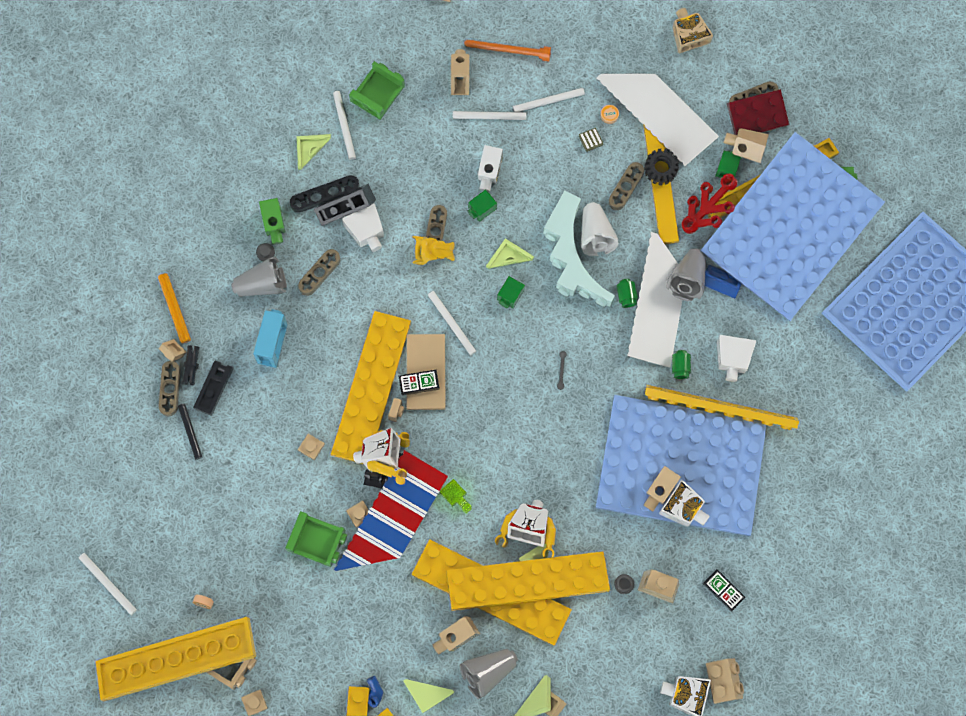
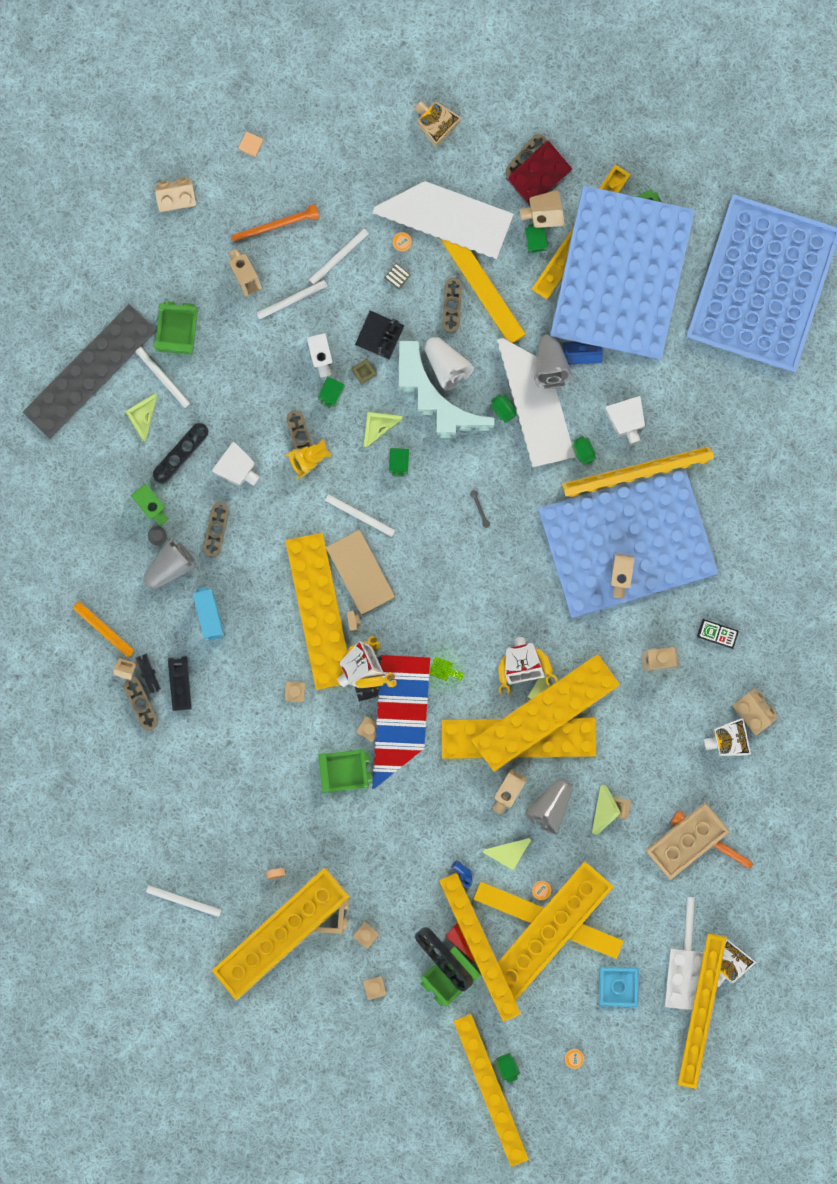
camera: 25 degrees left, 10 degrees up
black bar [178,404,203,460] -> none
black slope [314,183,376,226] -> none
tile [398,369,440,395] -> none
dark grey plate [614,574,634,594] -> none
black tyre [644,149,679,185] -> none
torso [659,480,710,527] -> none
red plant [682,174,737,234] -> none
none -> dark grey plate [22,304,156,439]
none -> olive tile [351,359,377,385]
none -> black hinge [355,310,405,360]

